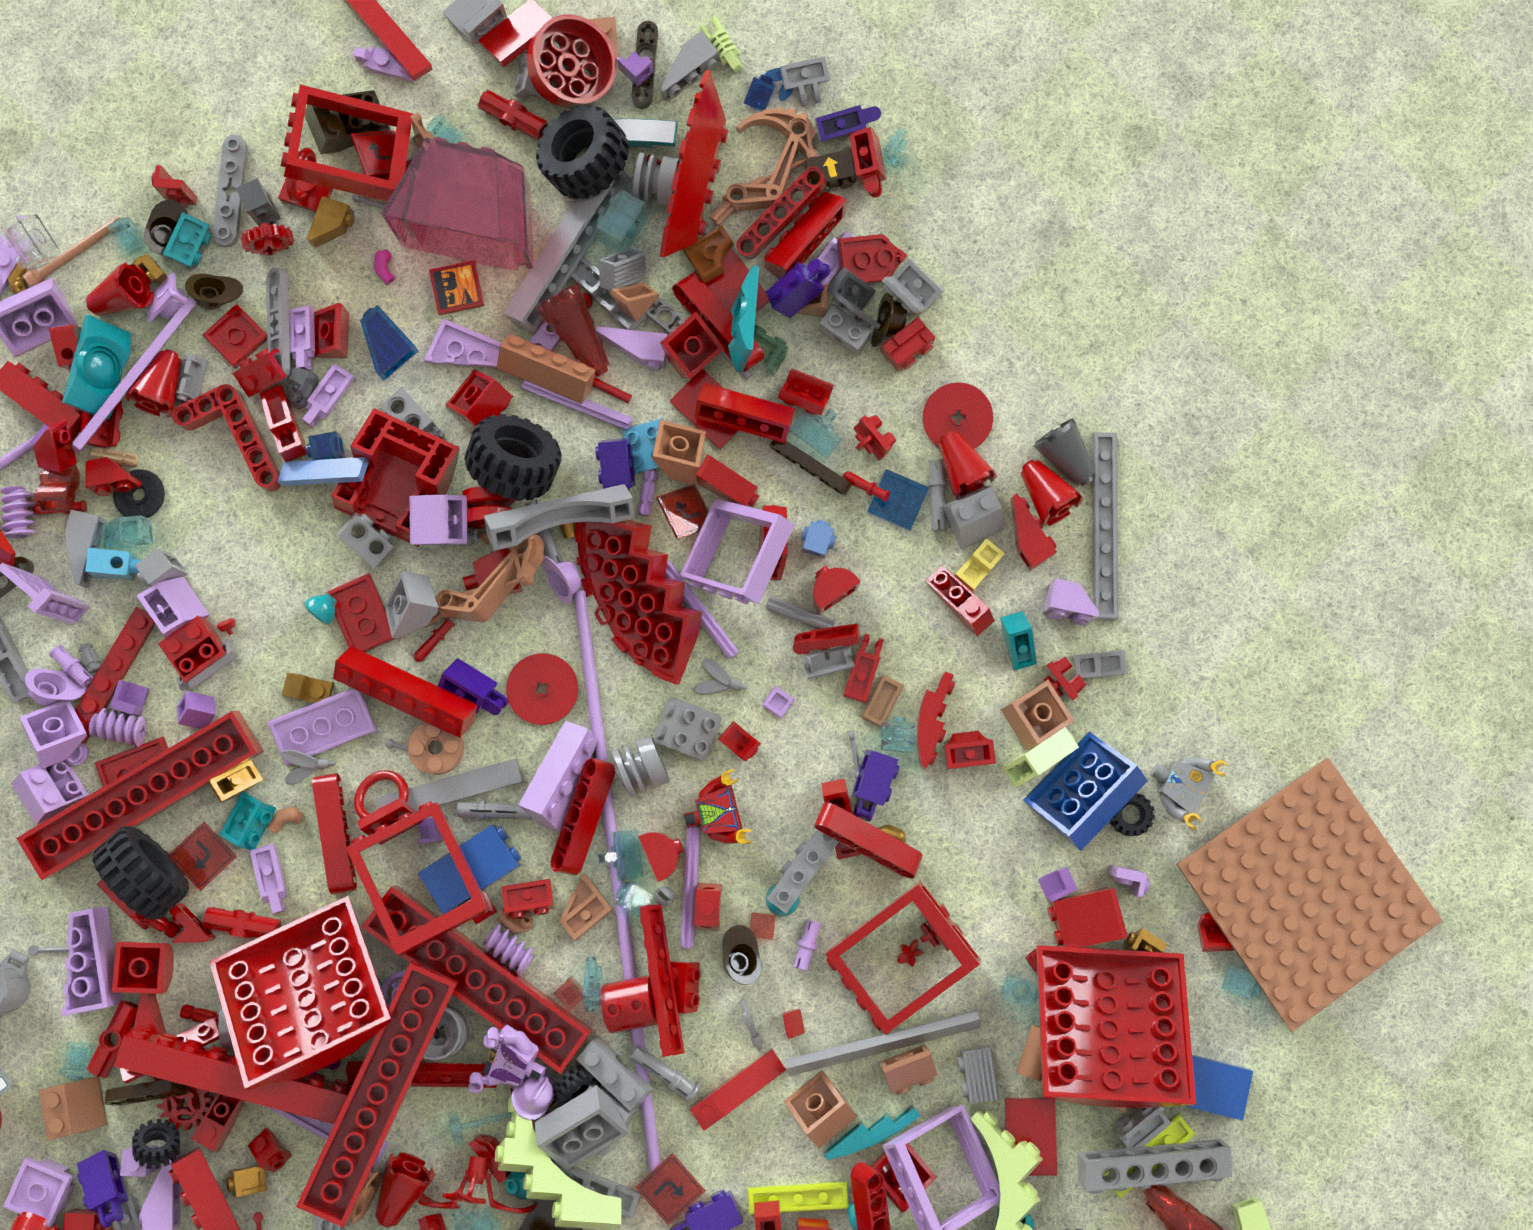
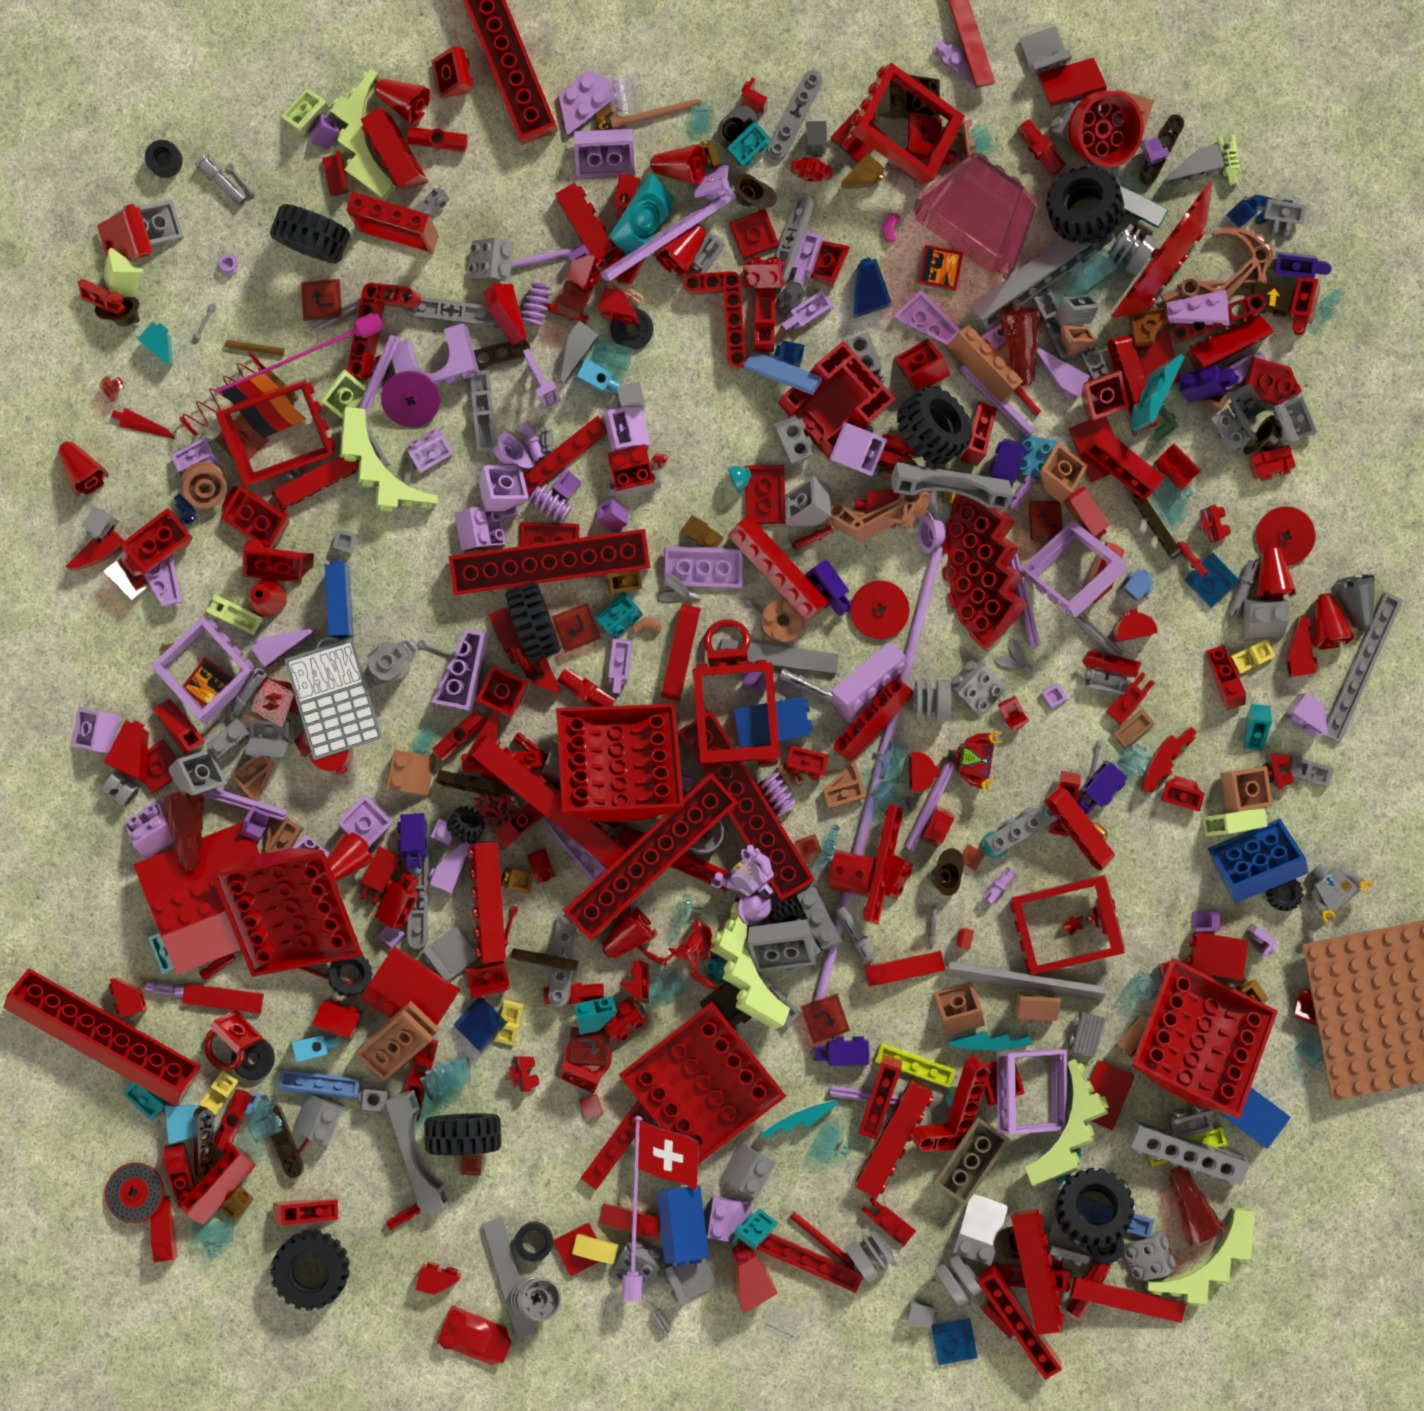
camera: 20 degrees right, 5 degrees up
none -> red slope [959,401,997,467]
none -> lavender wing [1167,290,1230,325]

